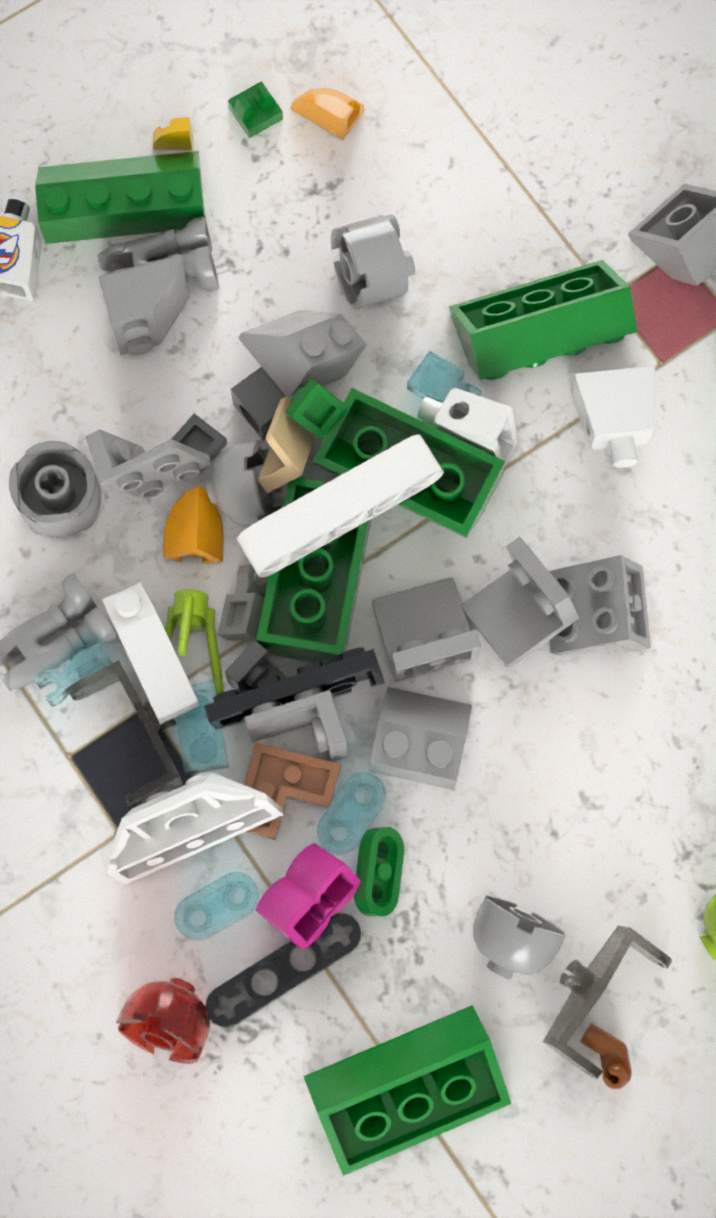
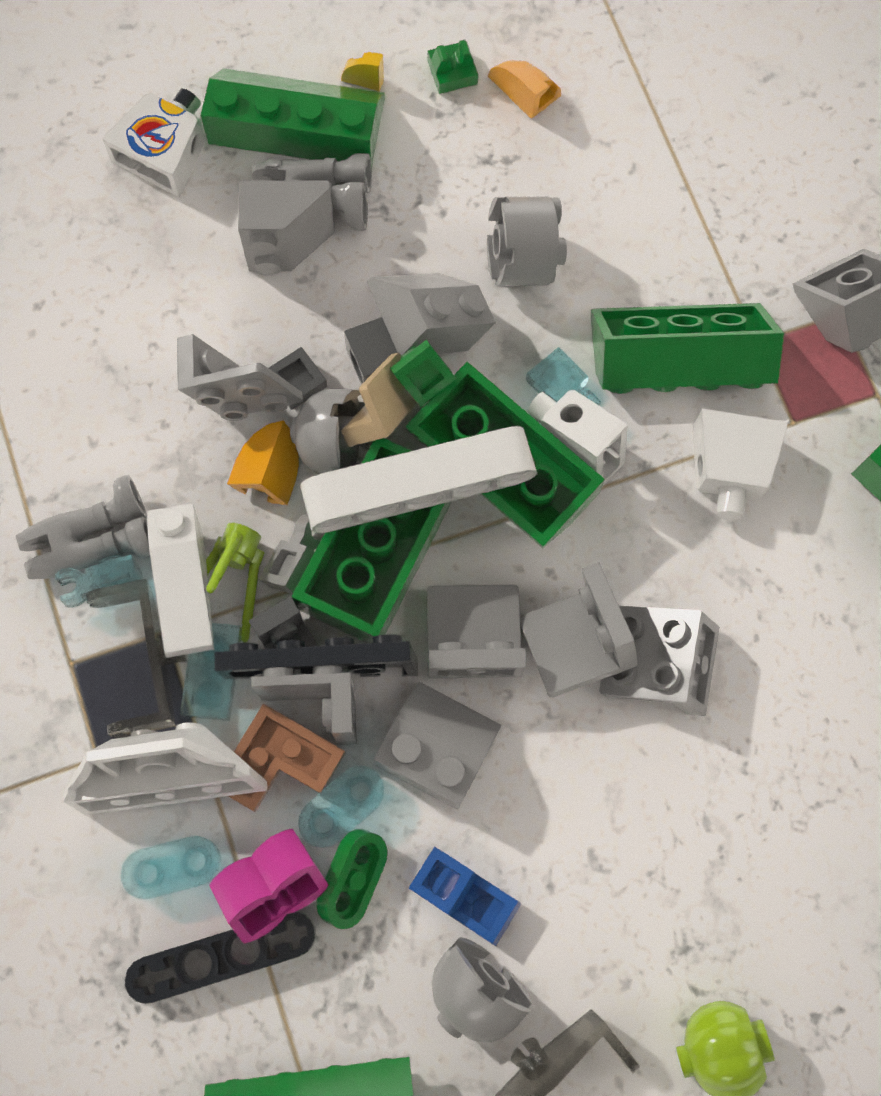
camera: 10 degrees right, 0 degrees up
light grey brick [9,441,101,538] -> none
clear red cylinder [116,978,210,1064] -> none
none -> blue slope [409,846,521,946]

